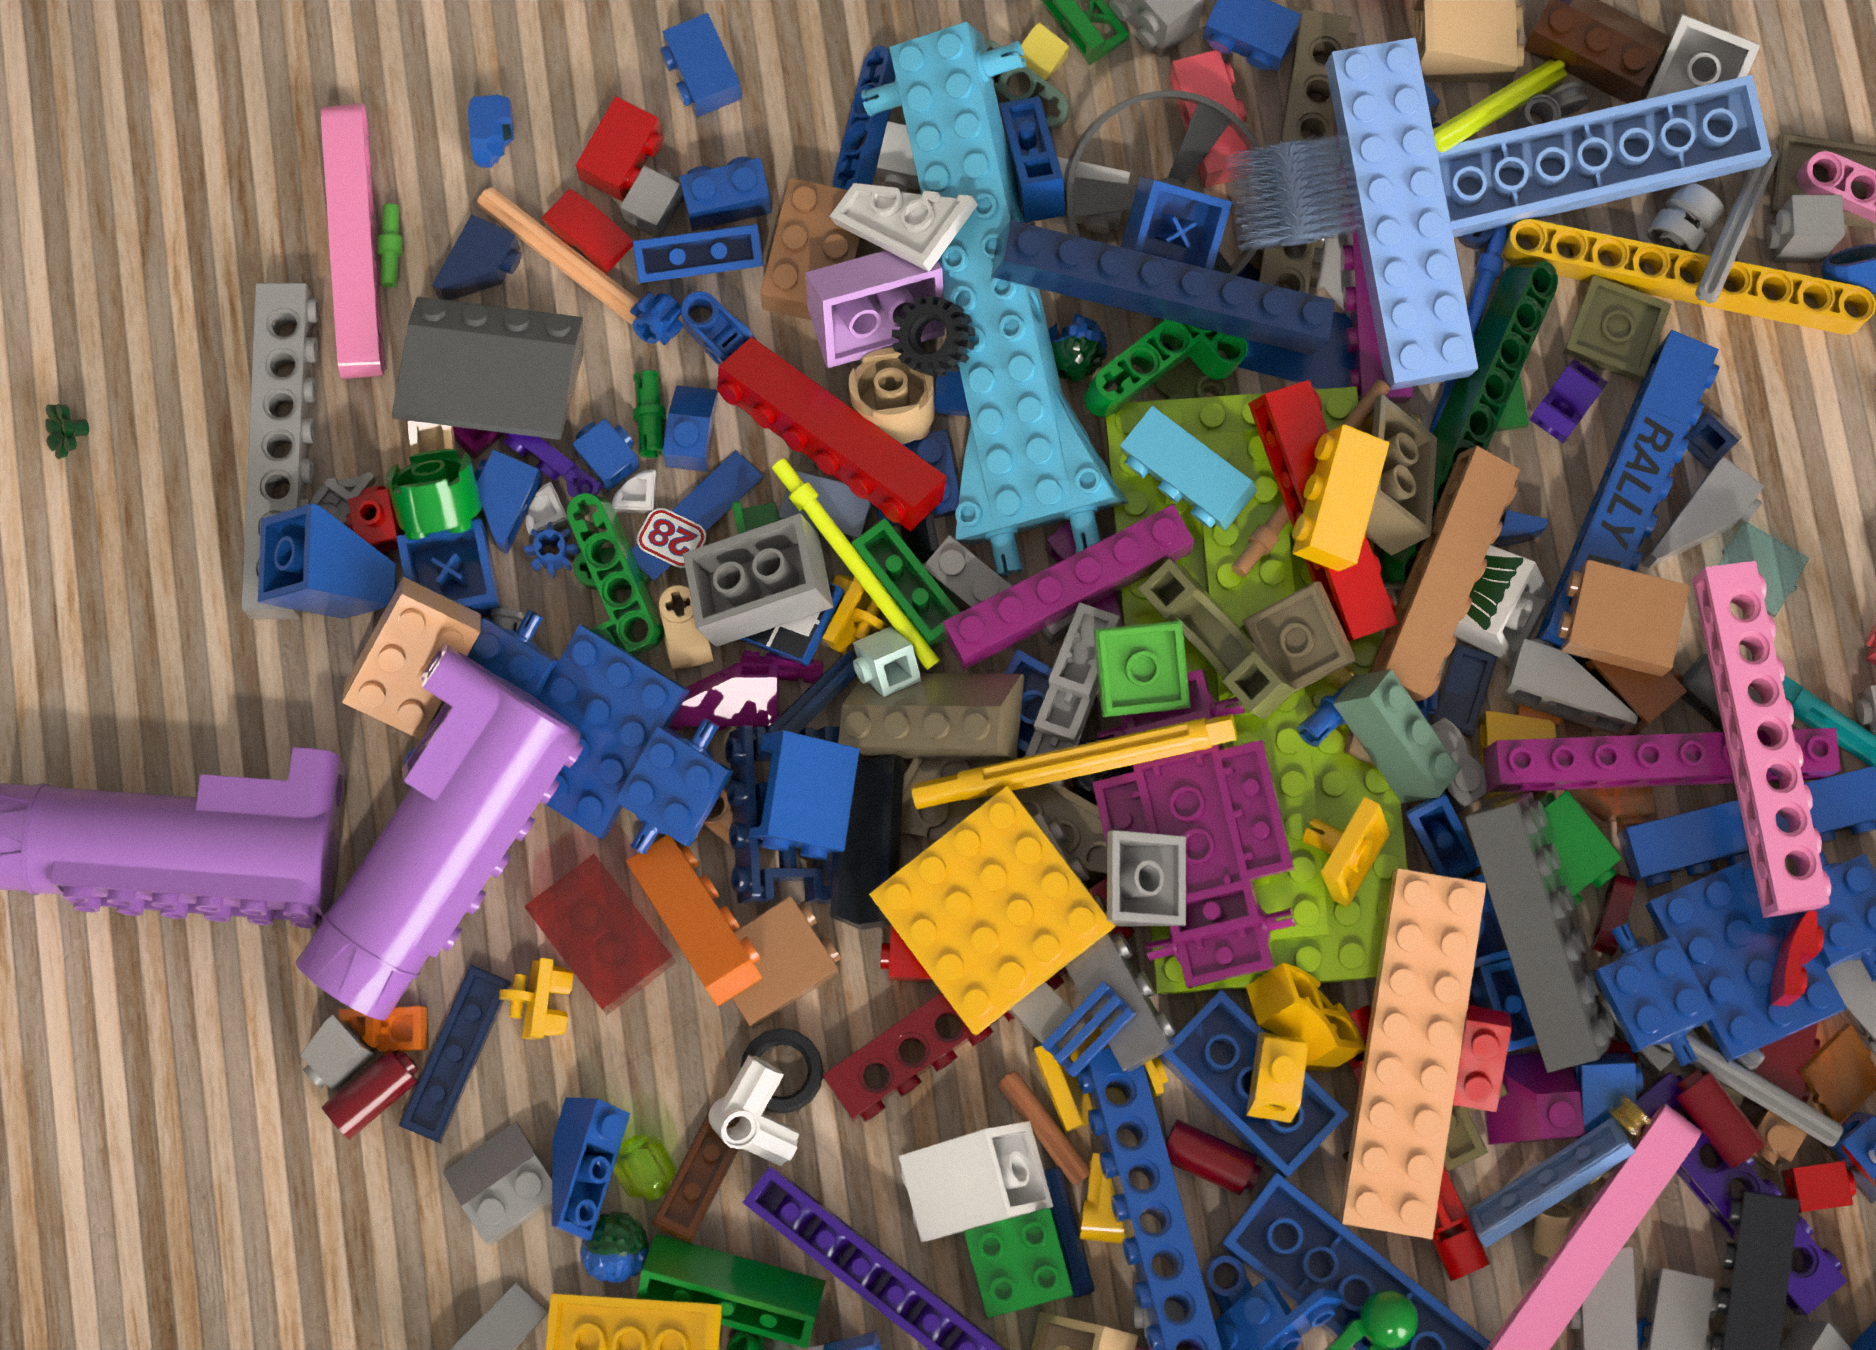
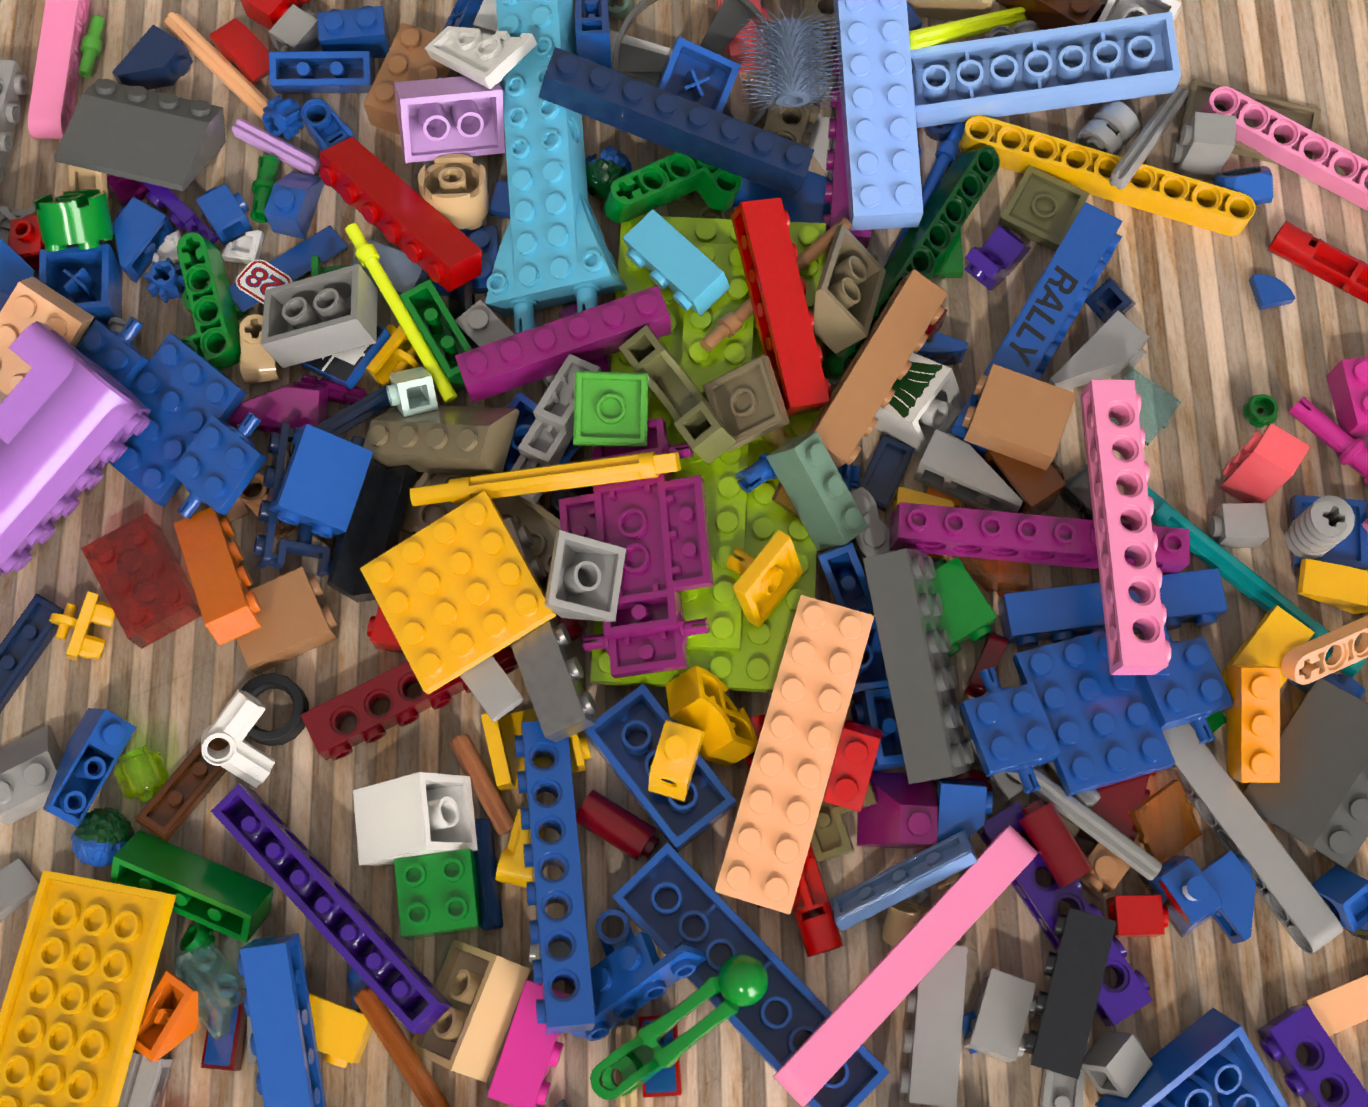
camera: 10 degrees right, 5 degrees down
black tyre [892,295,975,377] -> none
blue tile [1041,981,1137,1077] -> none
yellow brick [1292,424,1390,572] -> none
clear yellow bush [1608,1094,1654,1138] -> none
red slope [1771,910,1824,1007] -> none
none -> lavender axle [232,118,321,176]

